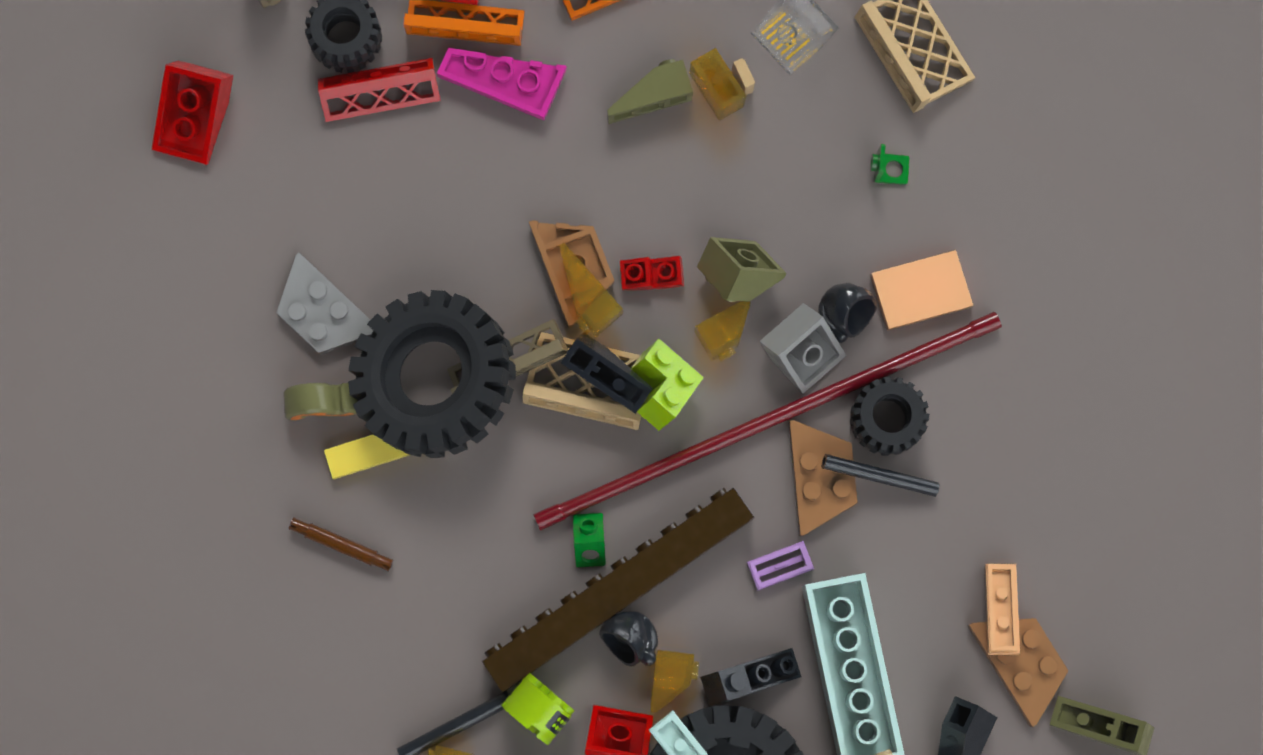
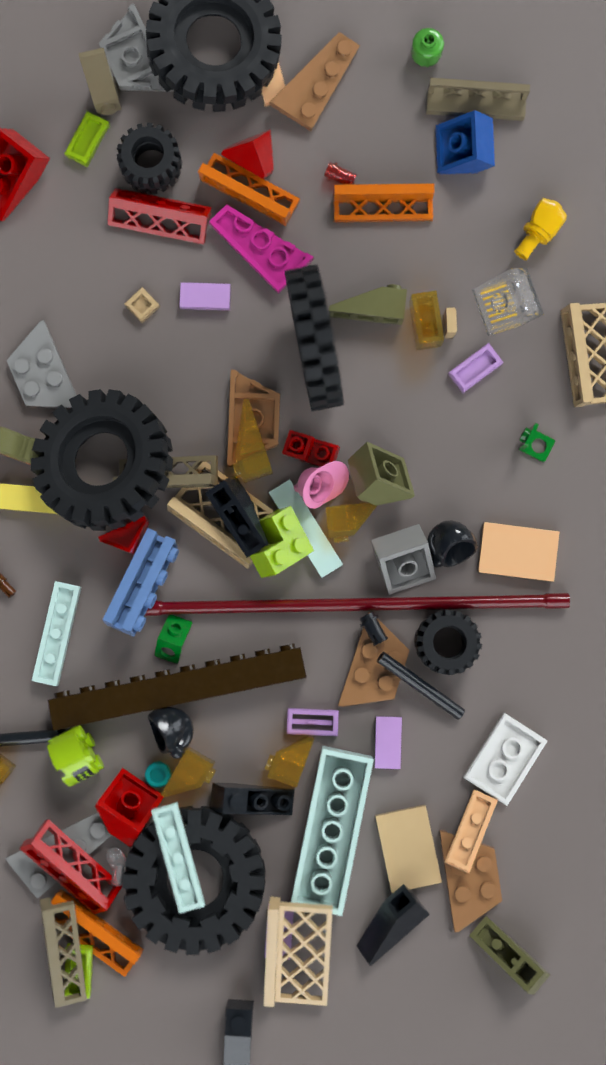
camera: 30 degrees right, 5 degrees up
none -> light aqua plate [32,581,82,686]
none -> lime tile [64,111,110,167]
none -> red slope [98,516,150,554]
none -> medium blue brick [102,528,179,637]
none -> tan tile [124,287,160,323]
none -> teal tile [145,761,172,788]
none -> lavender tile [180,282,231,311]
none -> clear yellow slope [265,735,314,788]
none -> light aqua tile [269,479,343,578]
none -> black tyre [285,264,344,412]
none -> bright pink piece [293,461,349,509]
none -> black pin [360,612,388,646]
none -> lavender tile [374,716,402,769]
none -> tan tile [375,804,442,893]
none -> lavender tile [448,343,504,393]
none -> white tile [463,712,548,806]

